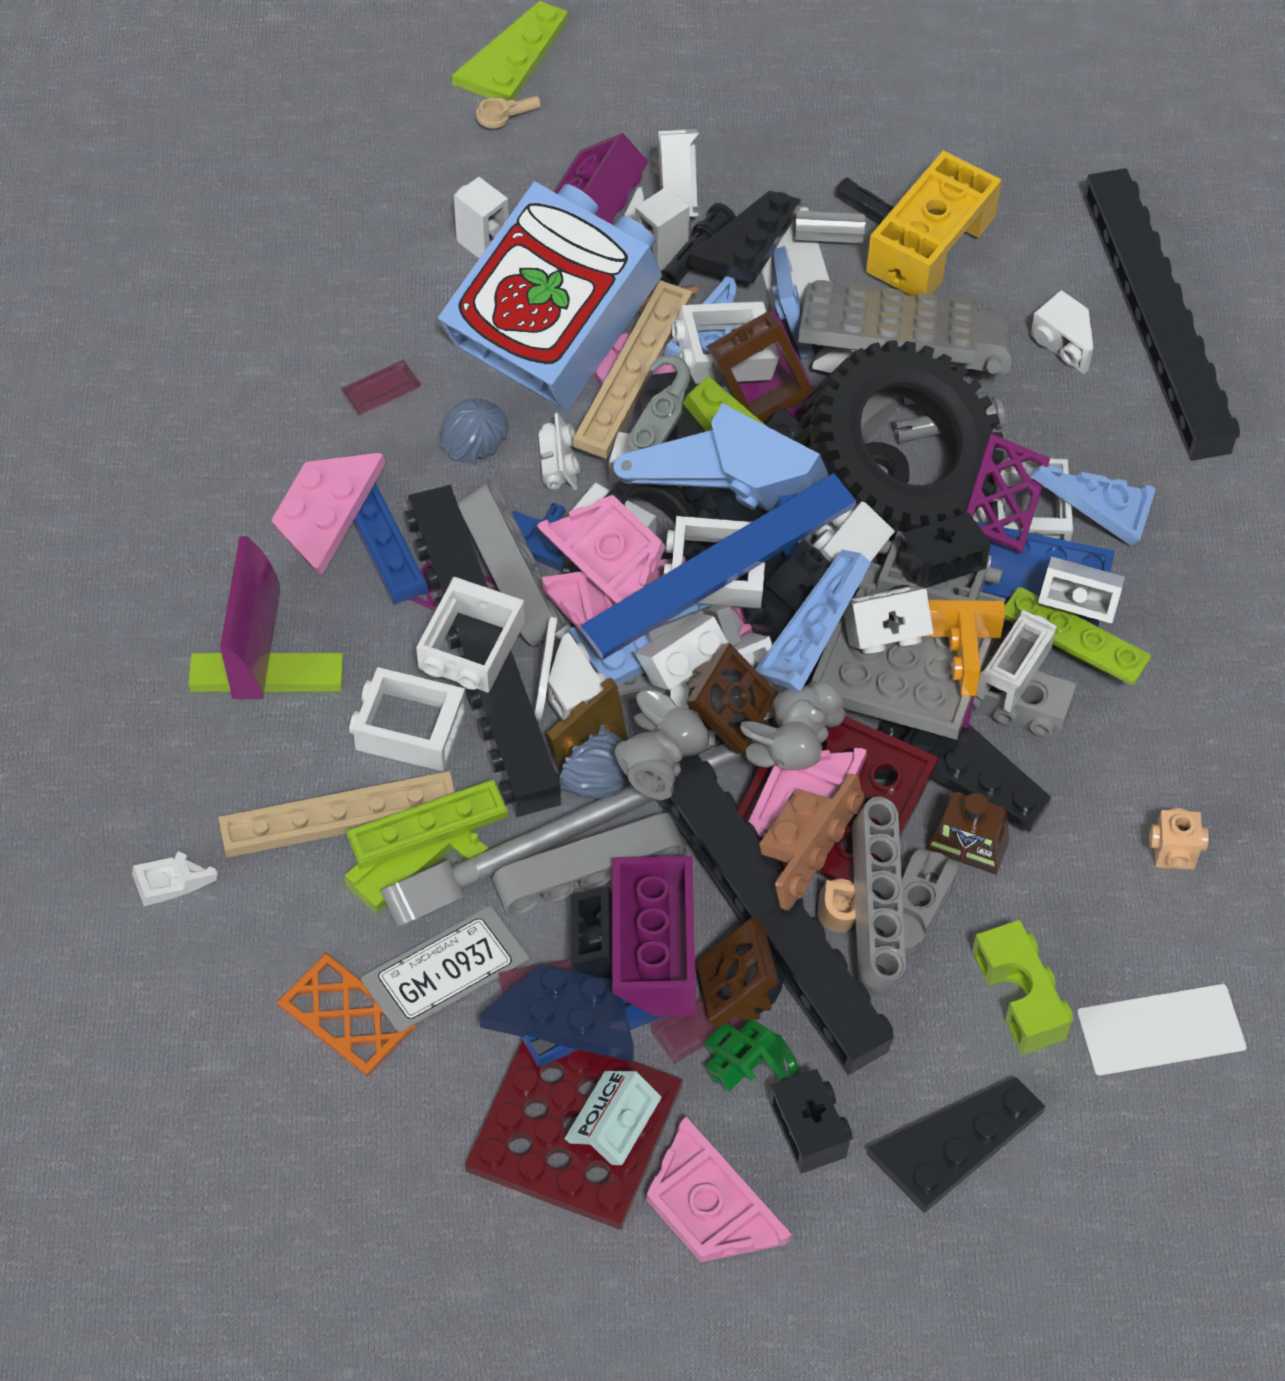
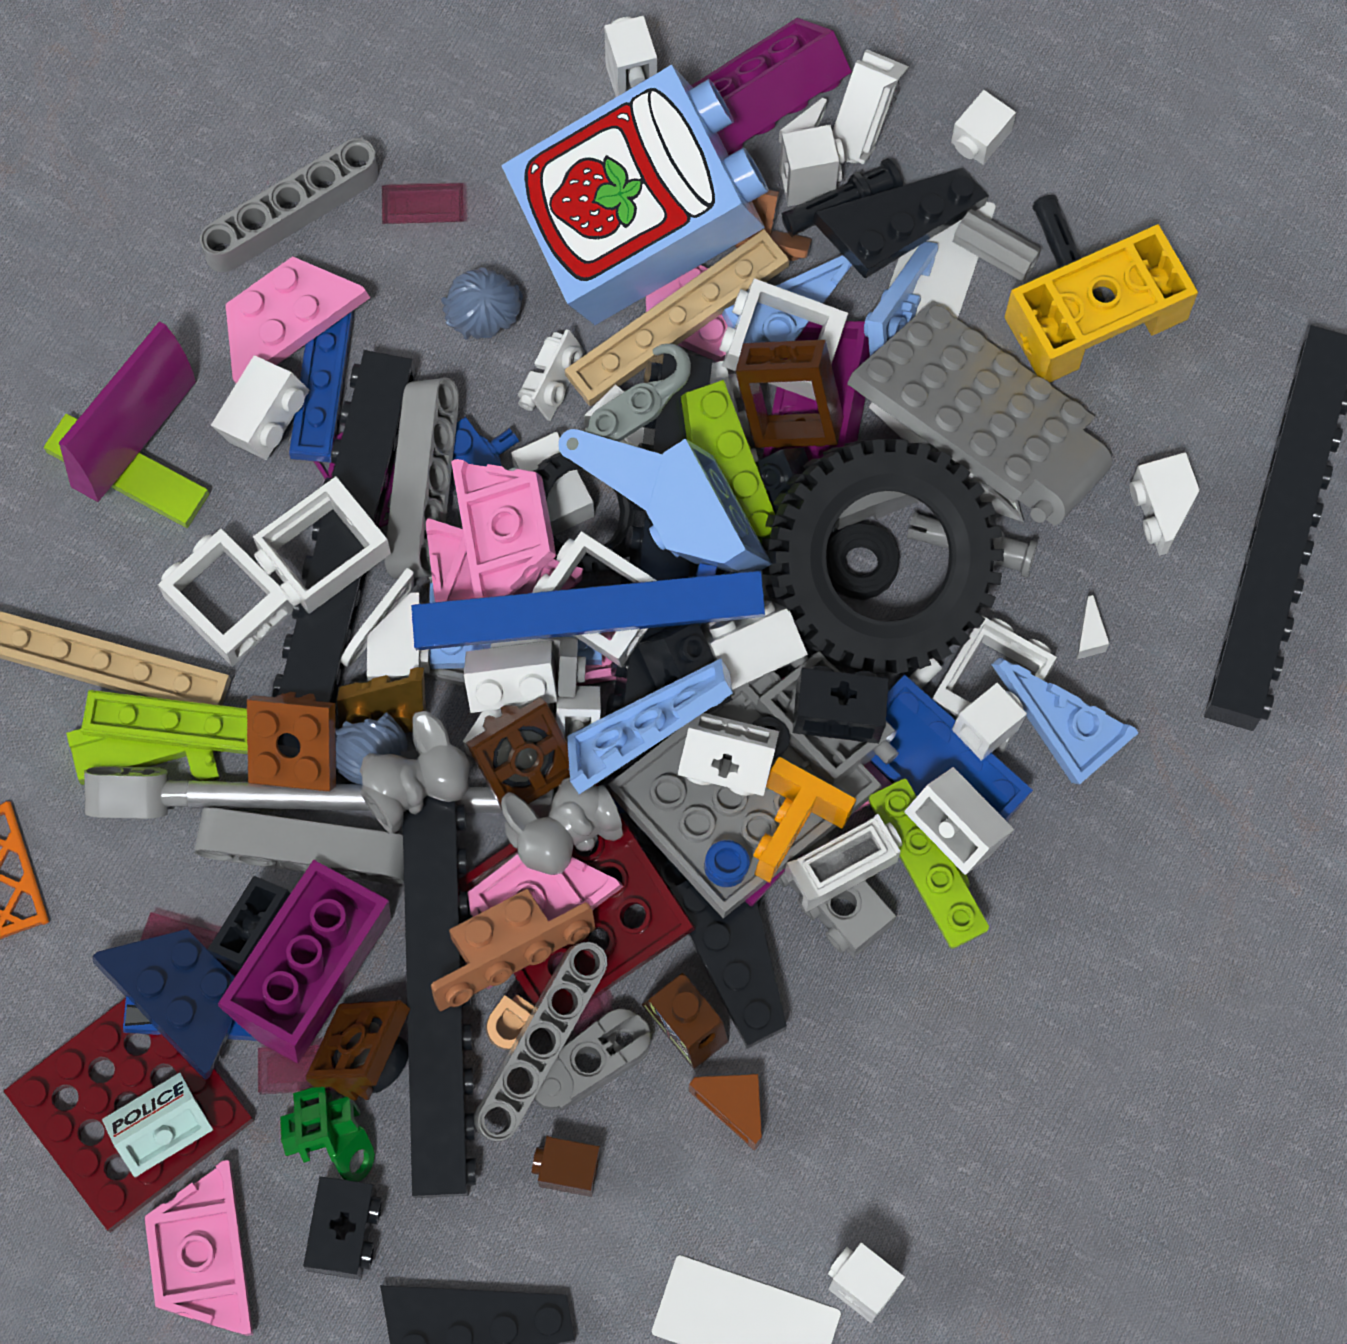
camera: 30 degrees right, 15 degrees up
sticker [361,906,529,1032] -> none
magenta window [965,434,1050,553] -> none
lime arch [972,920,1073,1055] -> none
light nougat brick [1149,808,1208,869] -> none
none -> light grey beam [200,138,379,272]
none -> white brick [211,355,309,460]
none -> dark orange piece [247,692,336,792]
none -> reddish brown brick [531,1136,600,1197]
none -> dark orange slope [689,1074,762,1151]
none -> blue tile [704,840,750,887]
none -> white brick [828,1243,905,1323]
none -> white brick [951,90,1016,165]
none -> white brick [952,683,1027,761]
none -> white piece [1076,595,1109,660]

